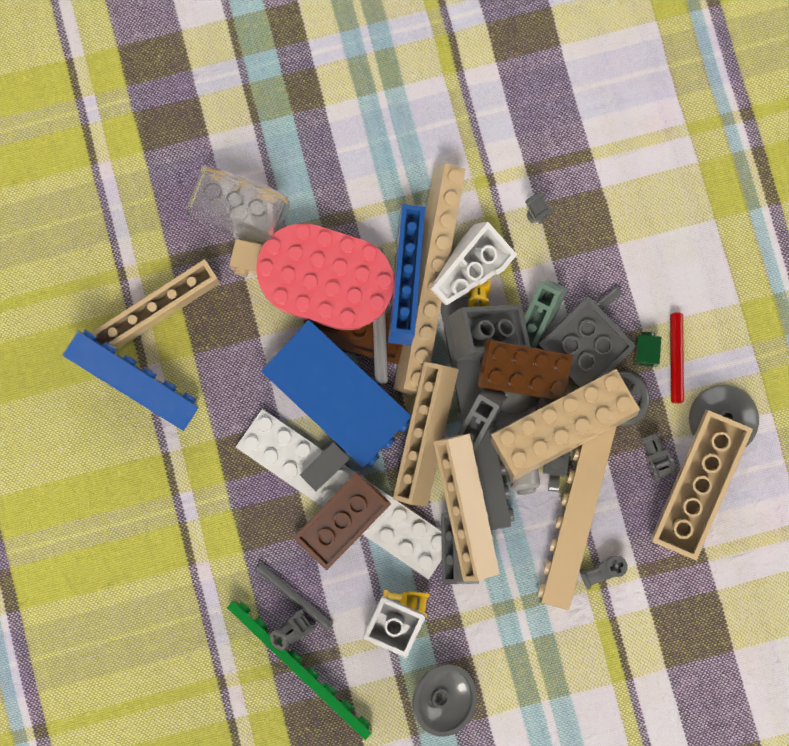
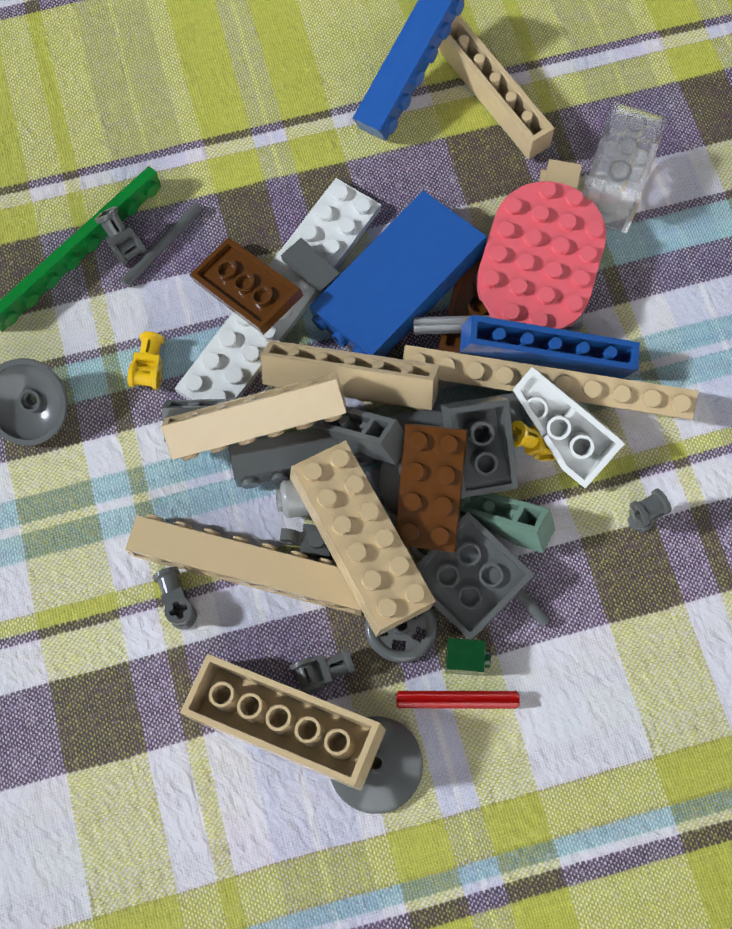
camera: 90 degrees right, 10 degrees down
light grey slope [363,596,426,658] -> none

